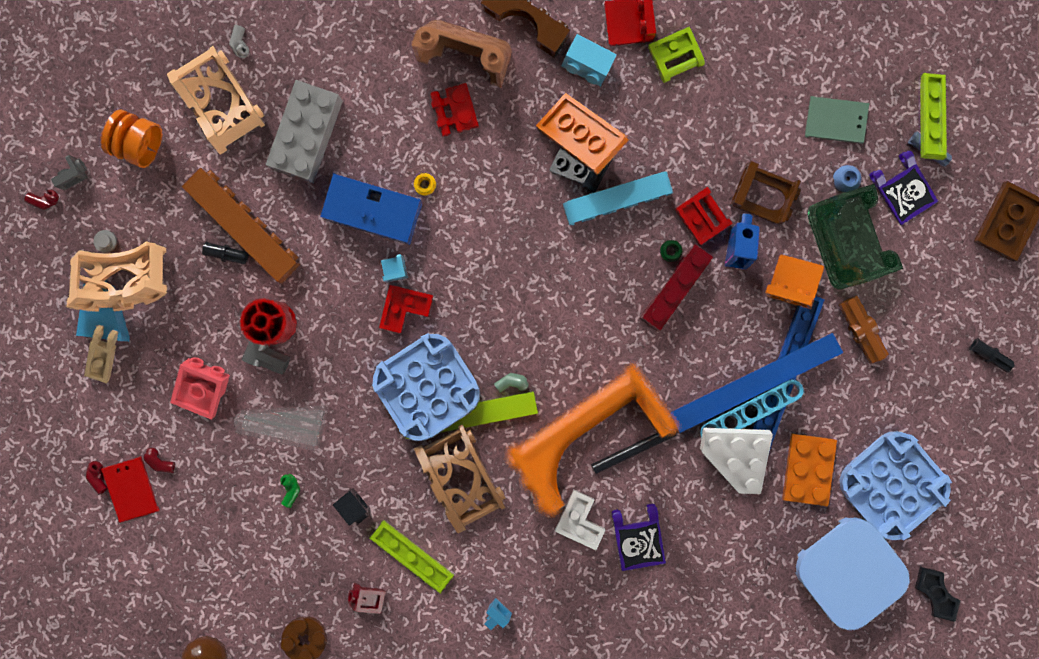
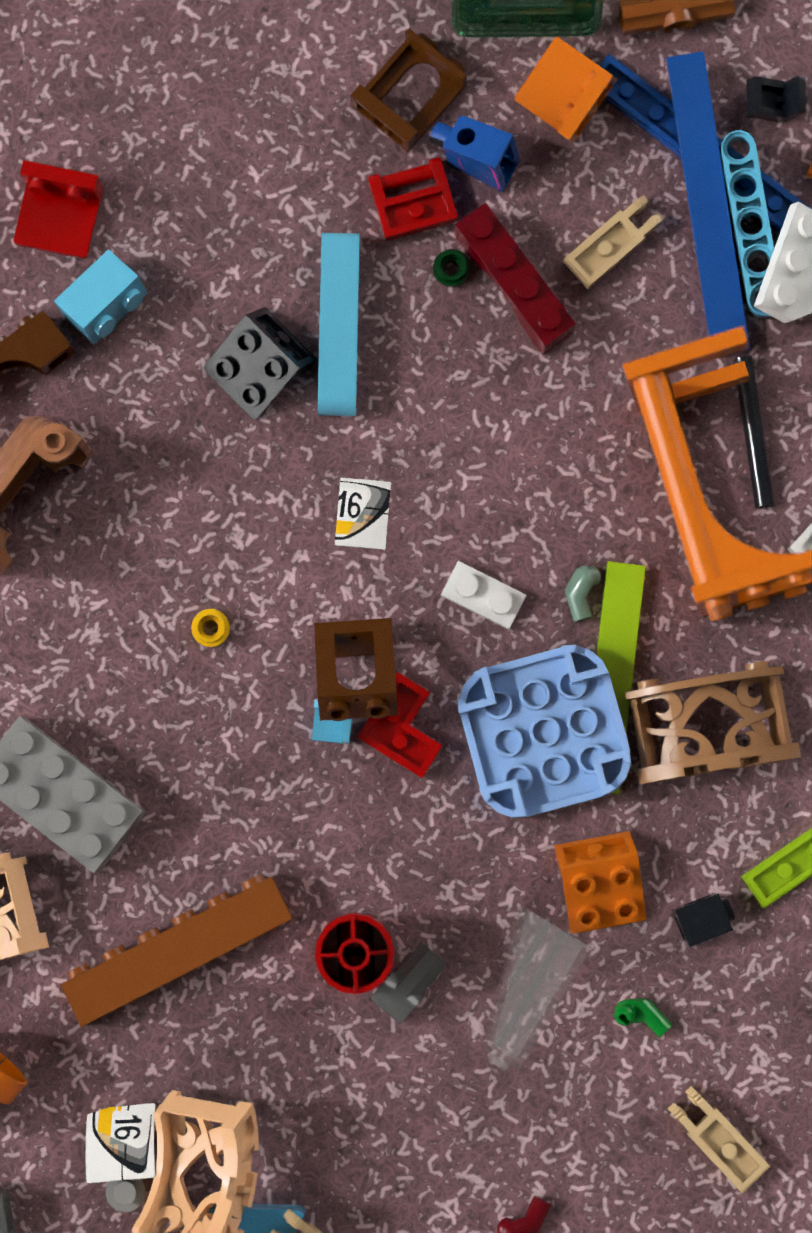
camera: 70 degrees left, 5 degrees down
coral plate [170,357,230,420] -> none
black axle [202,241,249,265] -> none
blue brick [320,173,423,245] -> none
red plate [430,83,479,137] -> none
orange plate [536,93,629,175] -> none
lime plate [648,26,705,83] -> none
none -> sticker [86,1103,155,1183]
none -> reddish brown panel [314,618,398,721]
none -> sticker [335,478,391,549]
none -> white plate [441,561,526,630]
none -> orange bracket [554,831,646,934]
none -> tan hinge [563,195,665,290]
none -> tan hinge [668,1086,771,1194]
none -> black bracket [746,76,808,122]

